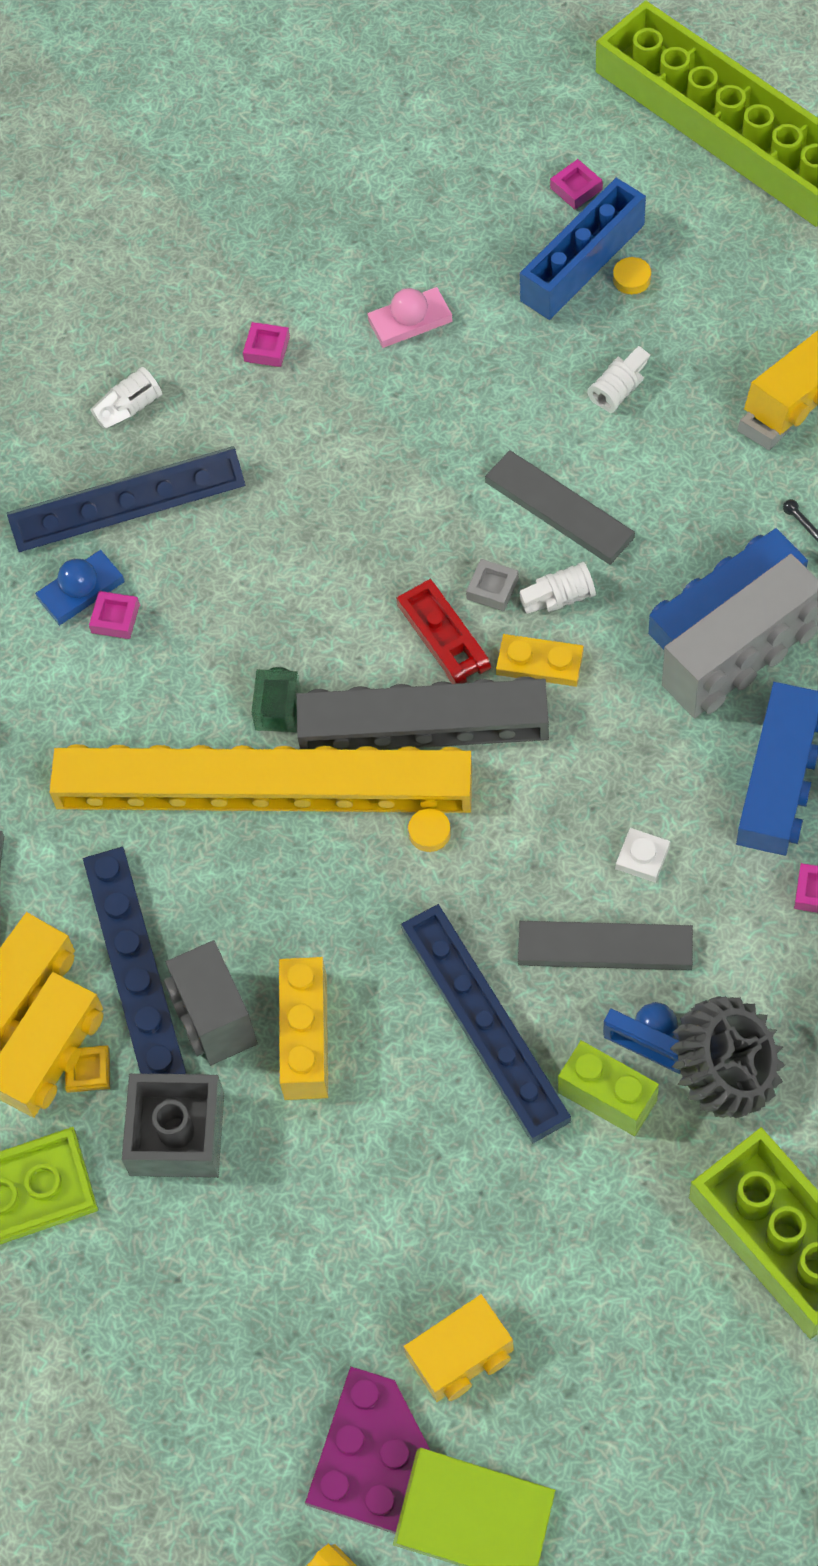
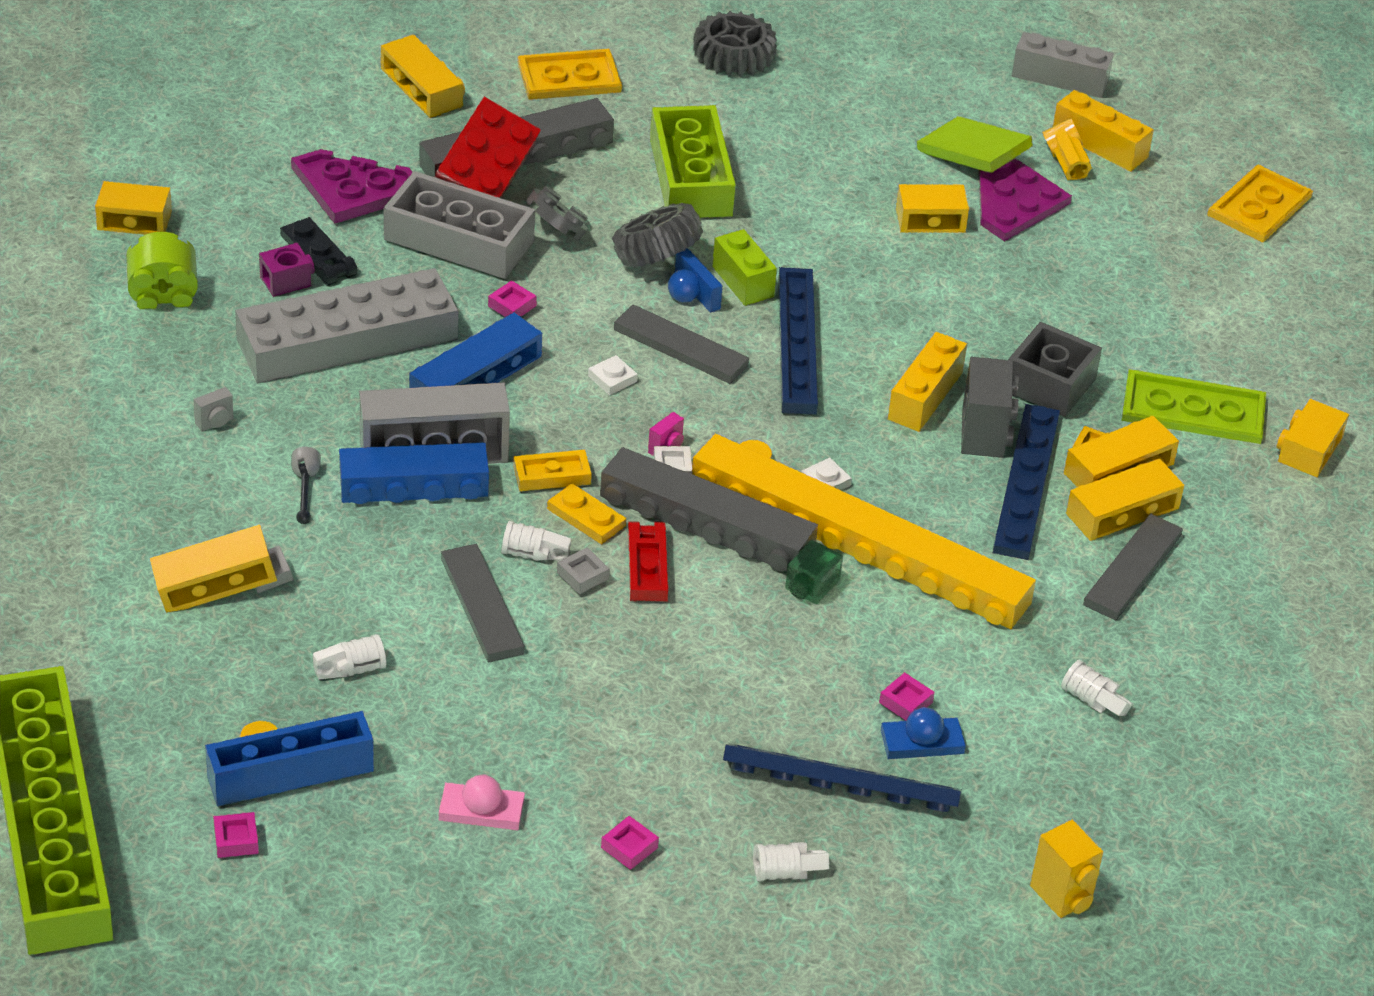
camera: 160 degrees left, 20 degrees down
none -> yellow plate [513,449,592,491]
none -> dark pink plate [648,412,684,456]
none -> white plate [654,446,692,474]
none -> white plate [801,458,852,491]

